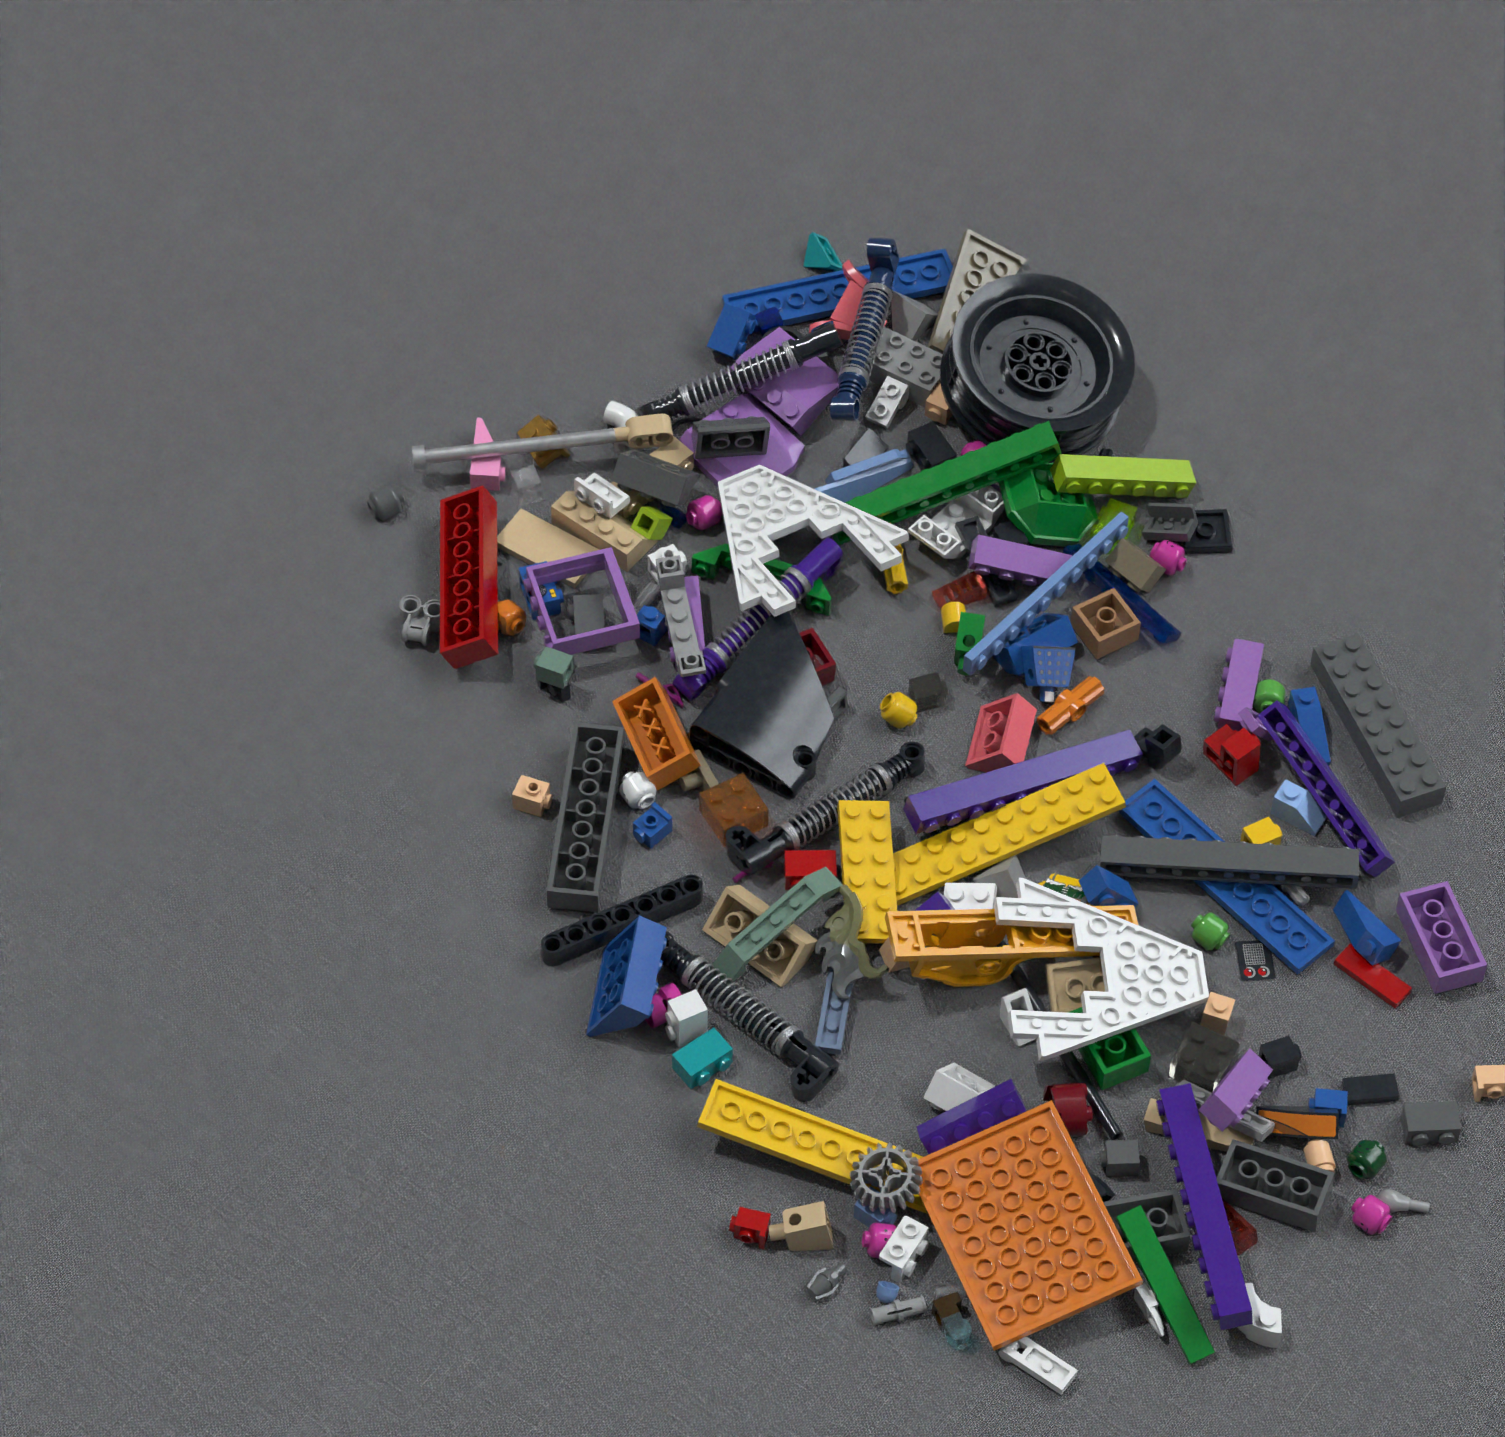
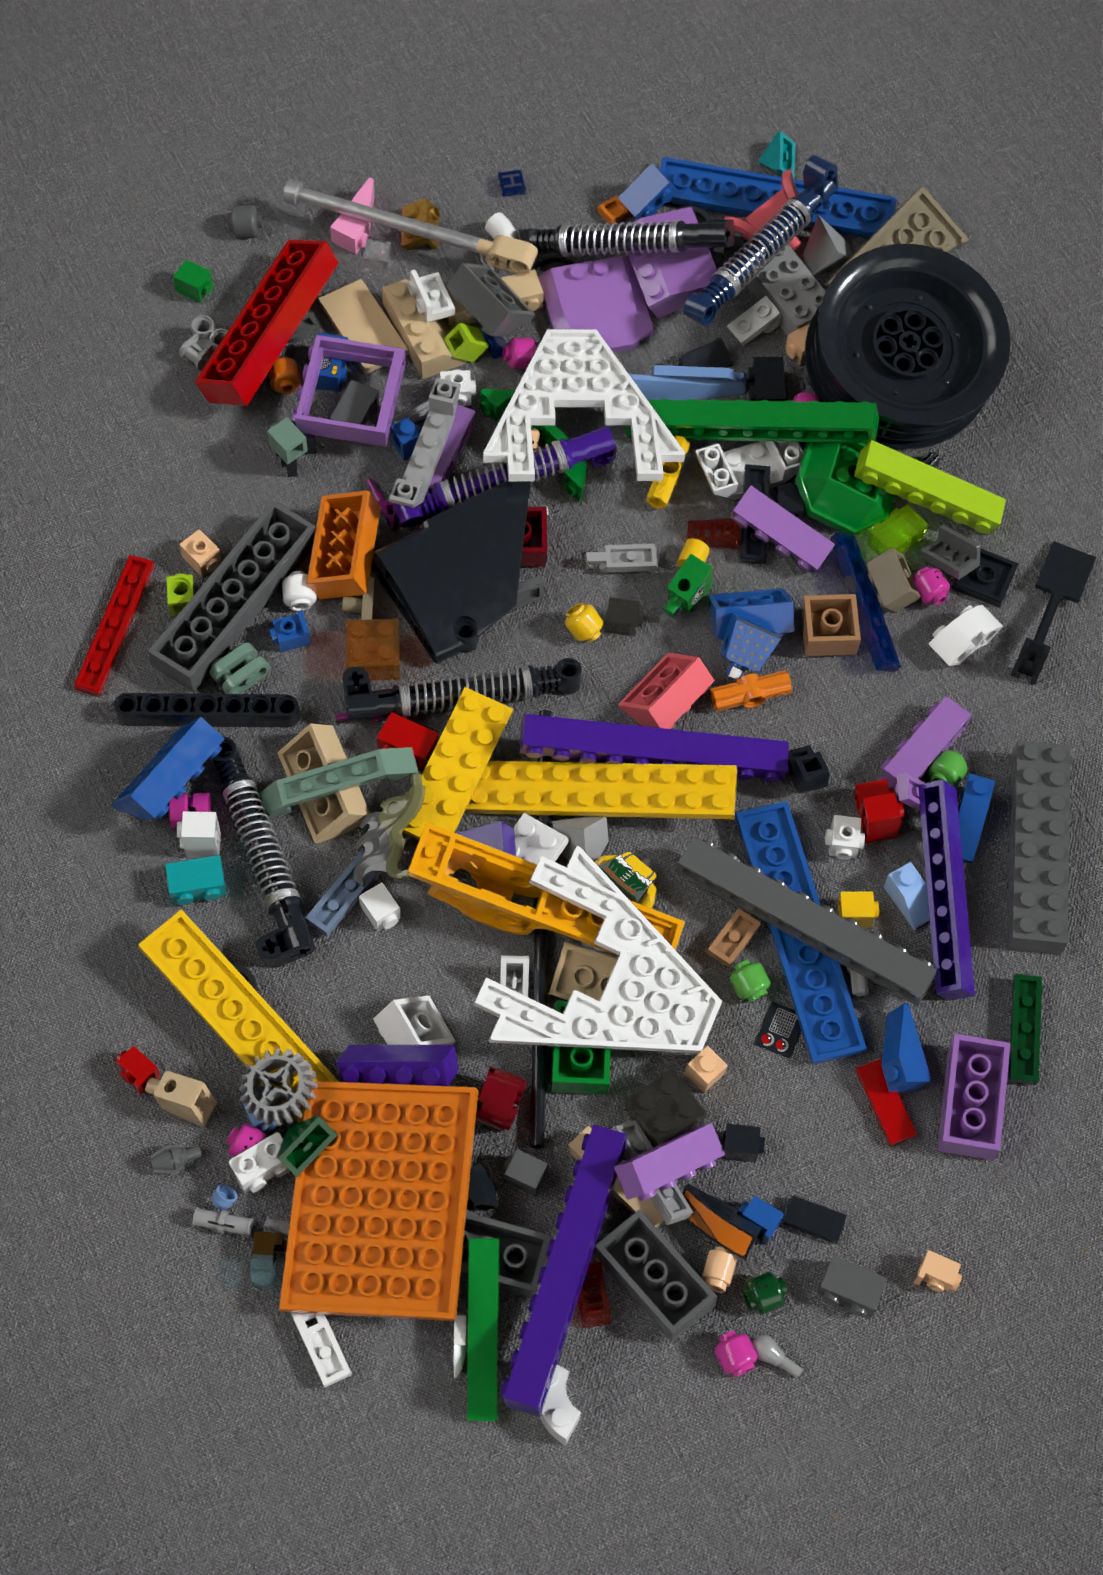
camera: 25 degrees right, 10 degrees up
dark grey slope [691,416,770,459] -> none
clear blue slope [755,307,784,337] -> none
medium blue plate [963,512,1129,676] -> none
blue brick [1079,865,1139,908] -> none
none -> red tile [73,554,155,697]
none -> lime brick [166,574,196,616]
none -> green brick [173,259,214,303]
none -> sand green brick [209,643,270,694]
none -> dark green slope [276,1115,337,1177]
none -> white brick [359,882,401,932]
none -> clear blue tile [498,170,526,197]
none -> light grey hinge [585,544,658,573]
none -> orange tile [597,195,631,226]
none -> medium nougat plate [707,908,761,968]
none -> white brick [825,815,865,860]
none -> white brick [929,605,1003,666]
none -> dark green plate [1008,974,1042,1085]
none -> black piece [1010,541,1096,685]

